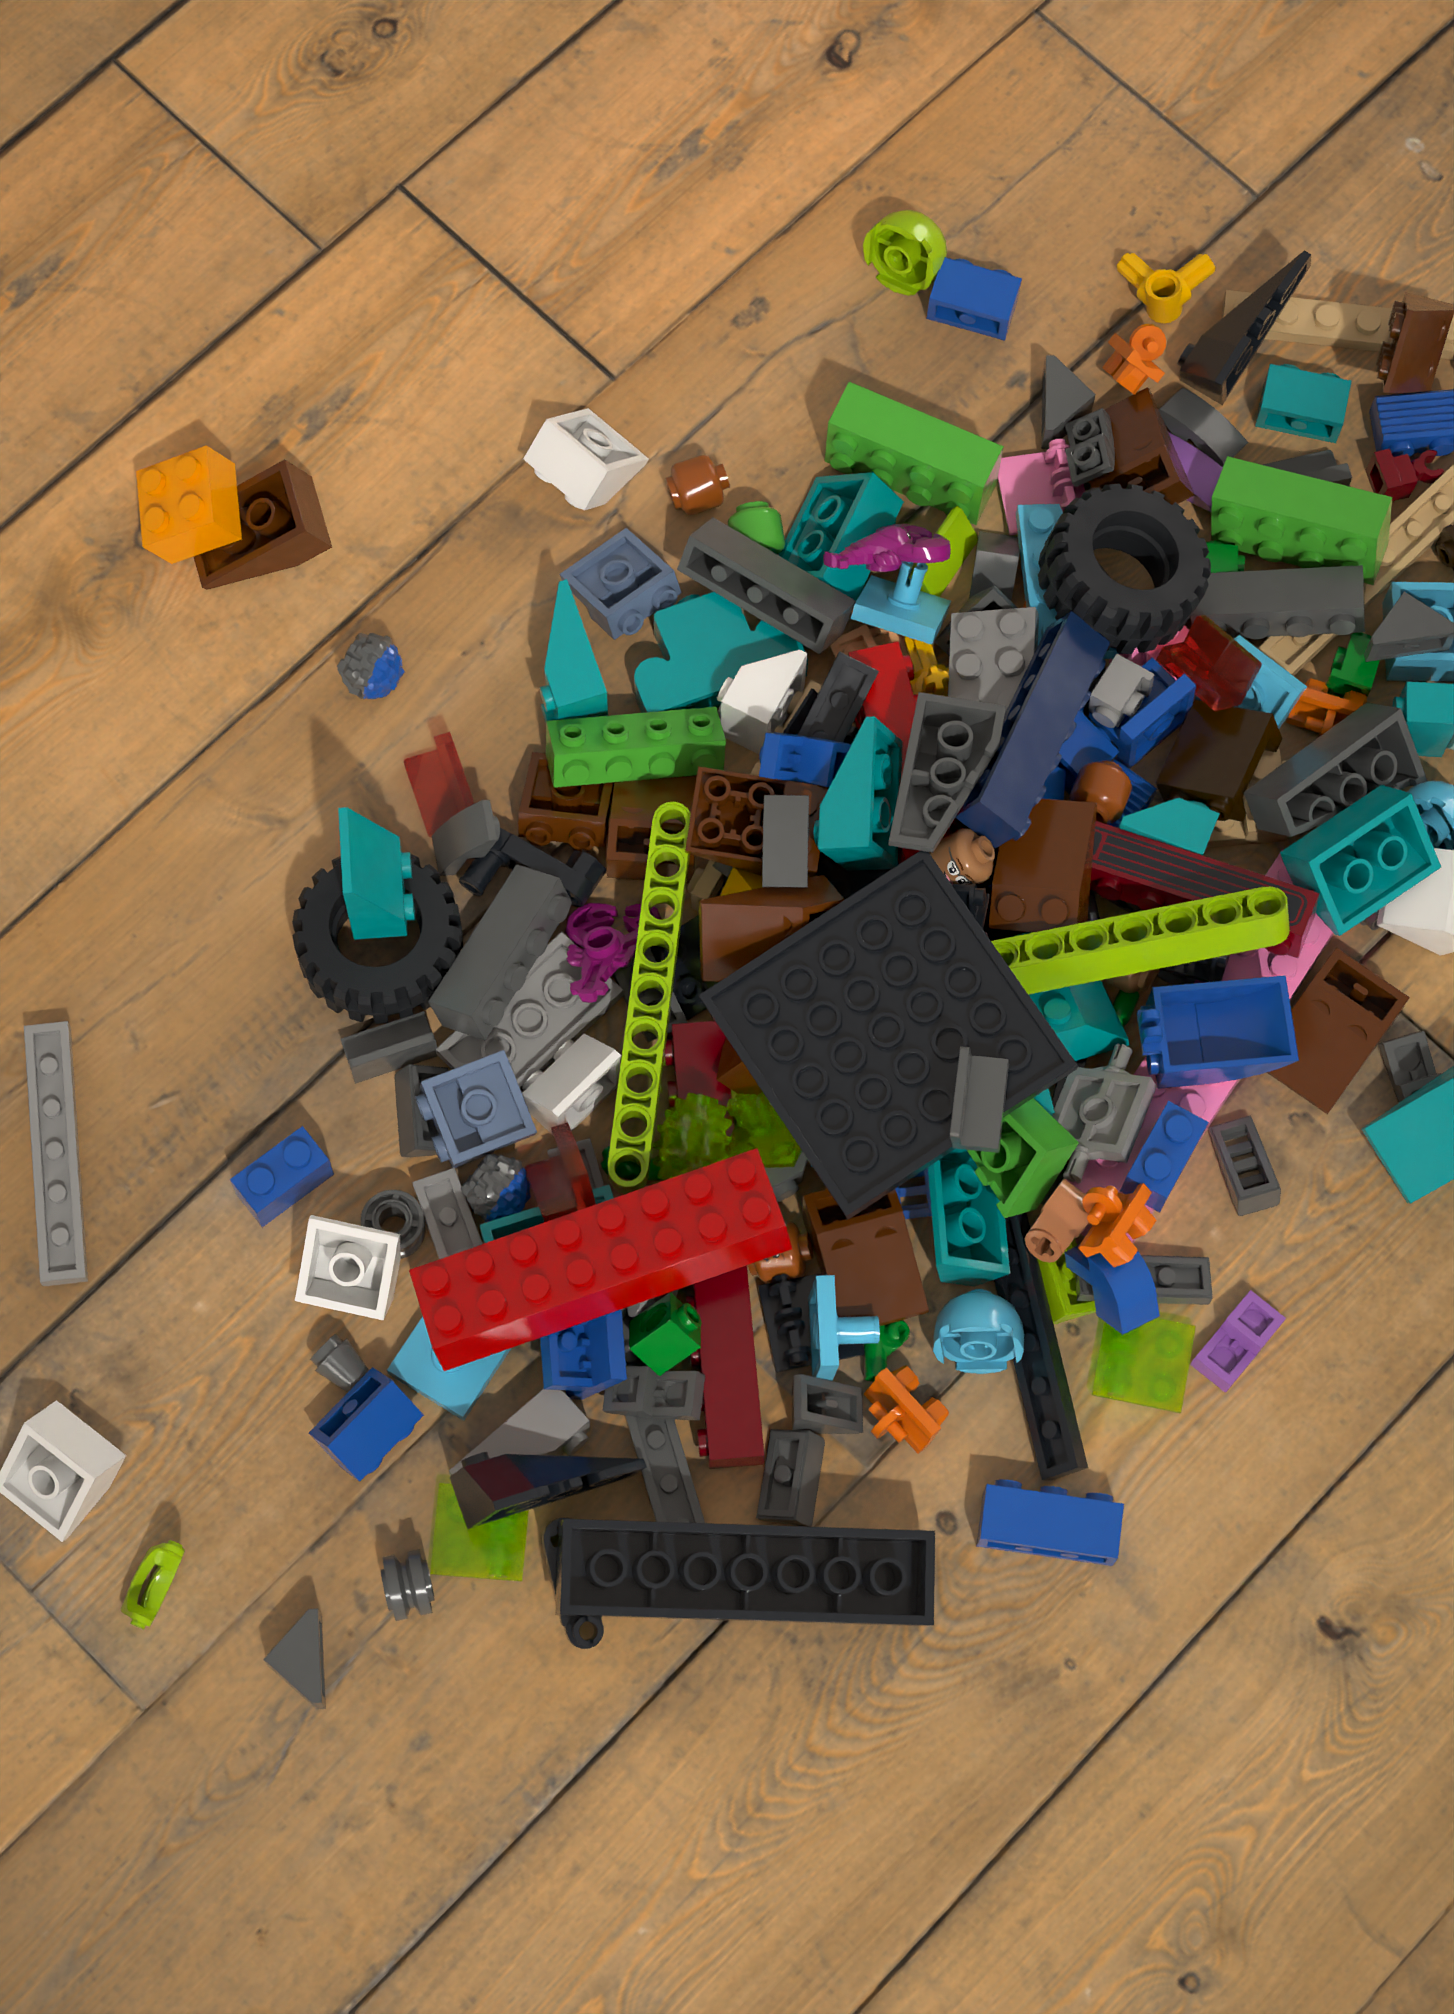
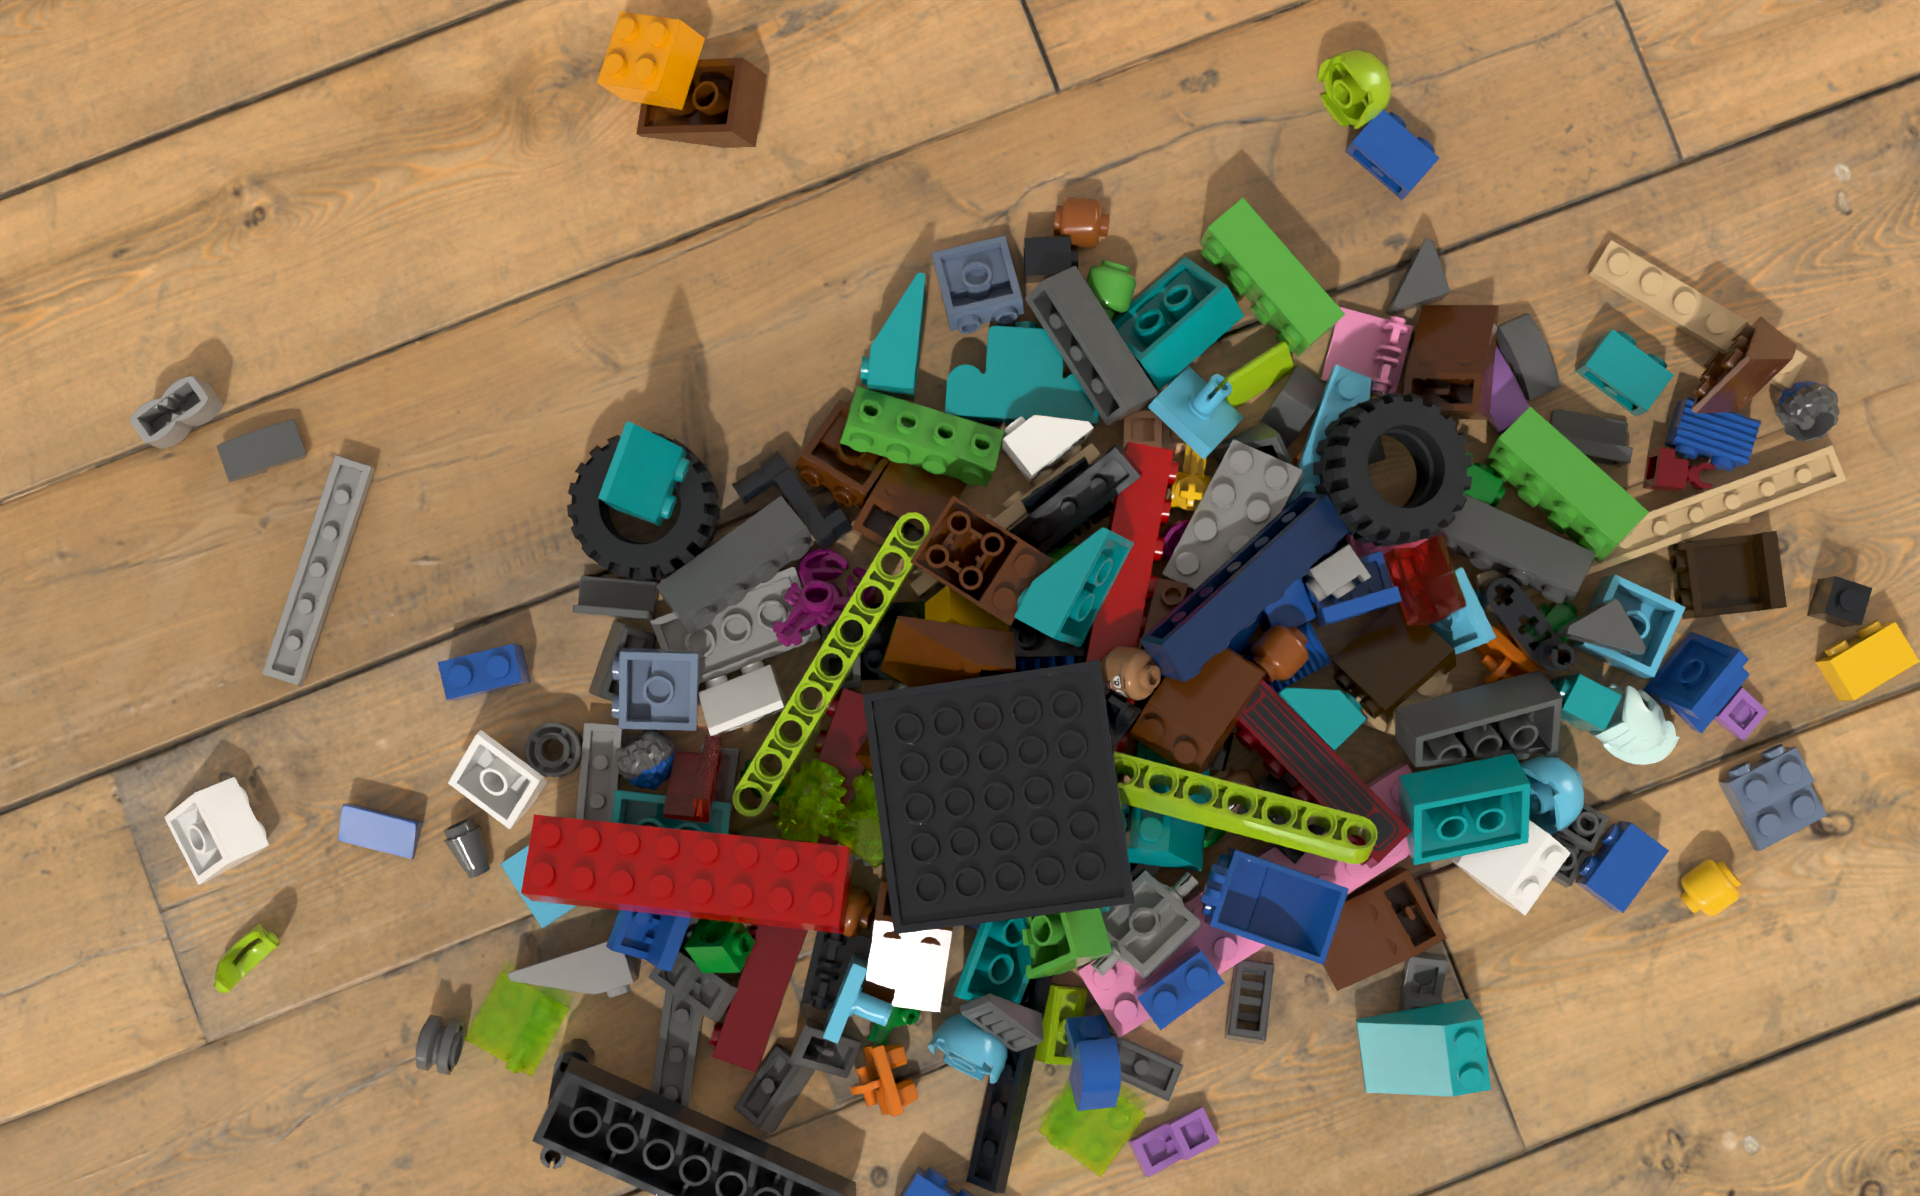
camera: 25 degrees right, 15 degrees up
dark grey slope [263,1608,326,1709] -> none
blue brick [309,1367,424,1482] -> none
piece [337,633,405,699] -> none
clear red panel [404,732,475,838] -> none
dark grey slope [432,800,500,876] -> none
black wedge [450,1452,647,1530] -> none
white slope [523,408,649,511] -> none
blue brick [759,732,852,787] -> none
dark grey slope [762,795,809,887] -> none
magenta animal [823,524,951,572] -> none
dark grey wedge [889,692,1006,853] -> none
dark grey panel [950,1047,1009,1153] -> none
nougat piece [1025,1179,1089,1263] -> none
dark grey slope [1065,408,1115,487] -> none
orange hips [1078,1183,1157,1267] -> none
orange hips [1102,324,1166,395] -> none
yellow axle [1117,253,1216,324] -> none
black wedge [1177,250,1311,405] -> none
none -> slope [338,803,423,859]
none -> dark grey slope [960,993,1043,1052]
none -> black brick [1023,236,1078,283]
none -> black beam [1478,577,1576,671]

